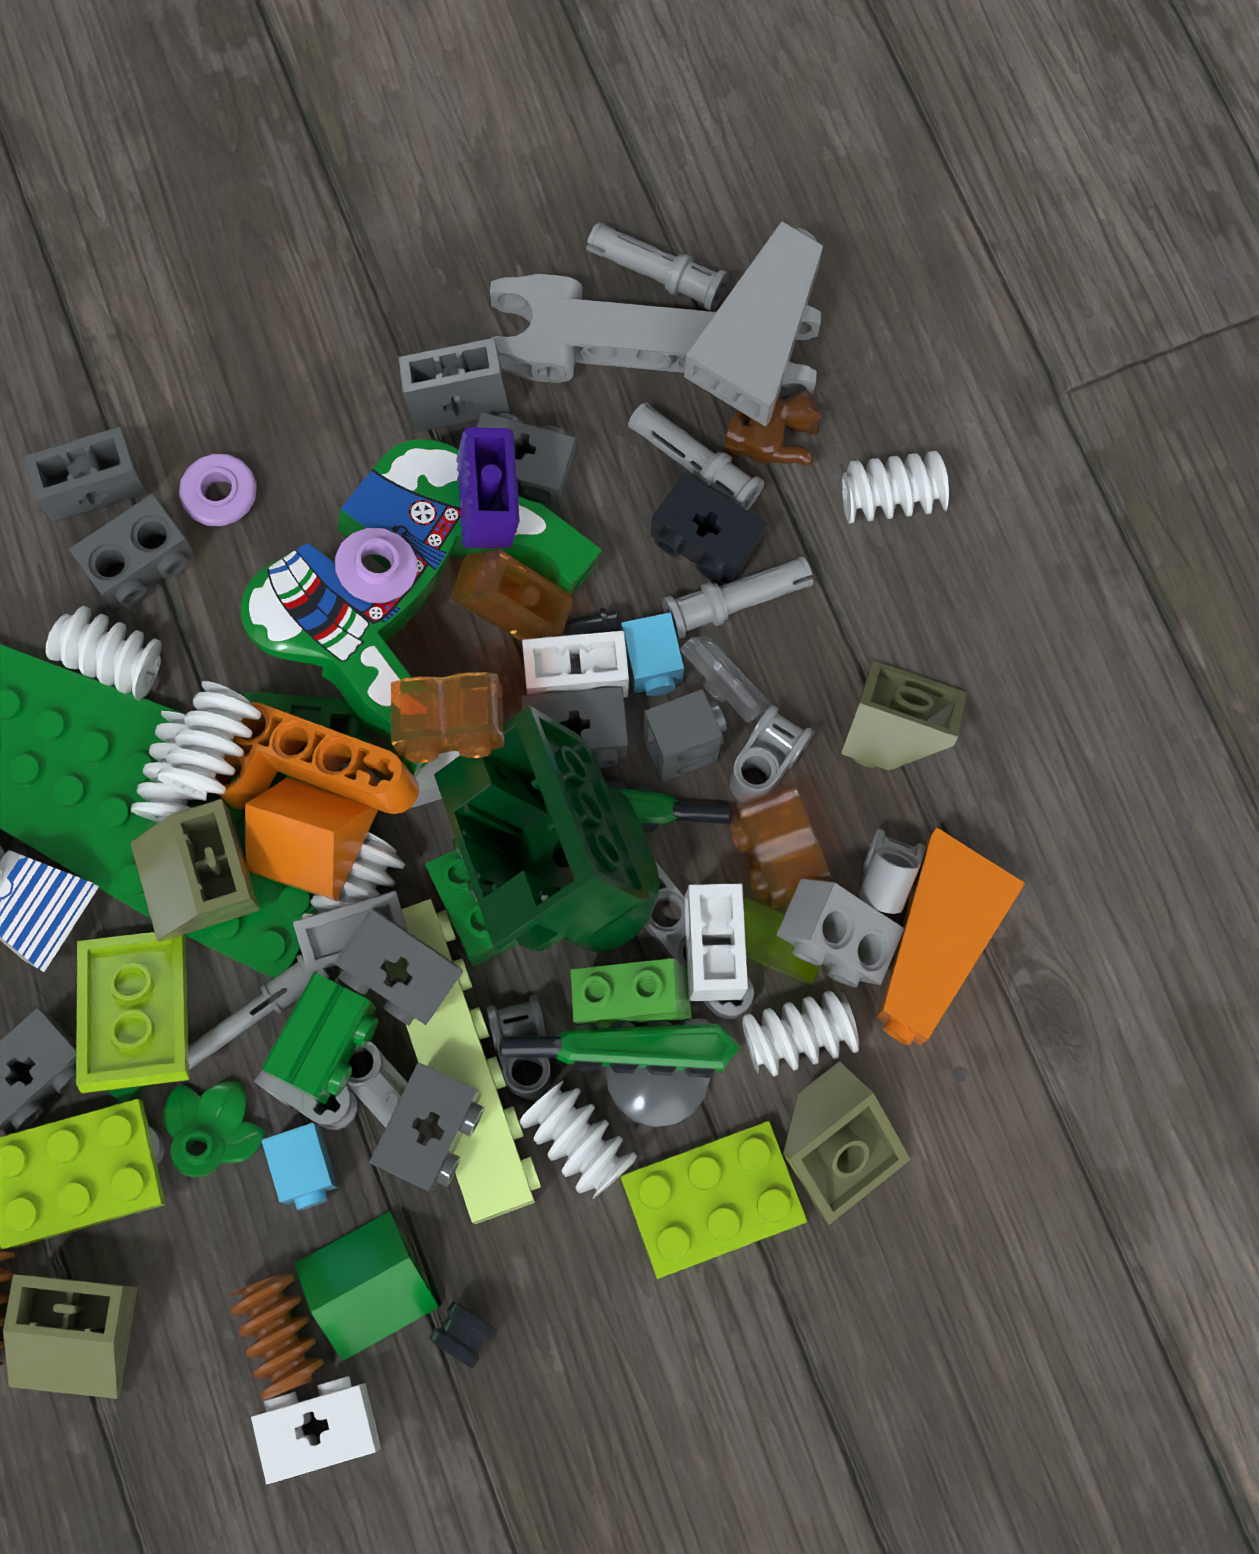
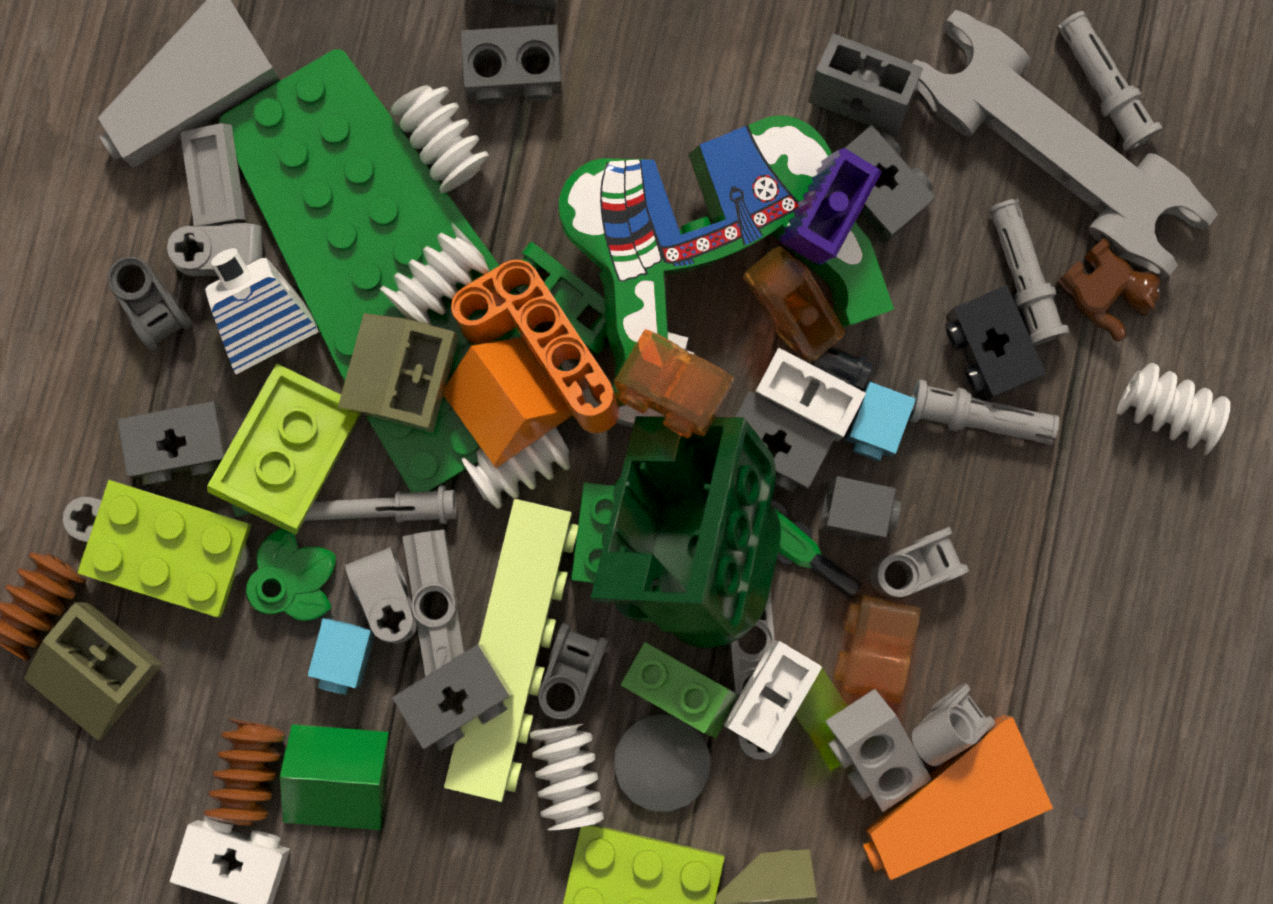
camera: 30 degrees right, 10 degrees up
white piece [157,681,261,800] -> none
lavender piece [179,454,257,526] -> none
green brick [261,972,378,1104] -> none
light grey tile [293,890,408,973] -> none
lavender piece [335,528,417,603] -> none
dark grey brick [335,907,463,1026] -> none
black wheel [429,1301,498,1369] -> none
green sword [499,1019,740,1078] -> none
clear plate [679,637,772,723] -> none
light grey slope [684,221,823,427] -> none
white piece [742,990,859,1077] -> none
olive slope [841,660,967,771] -> none

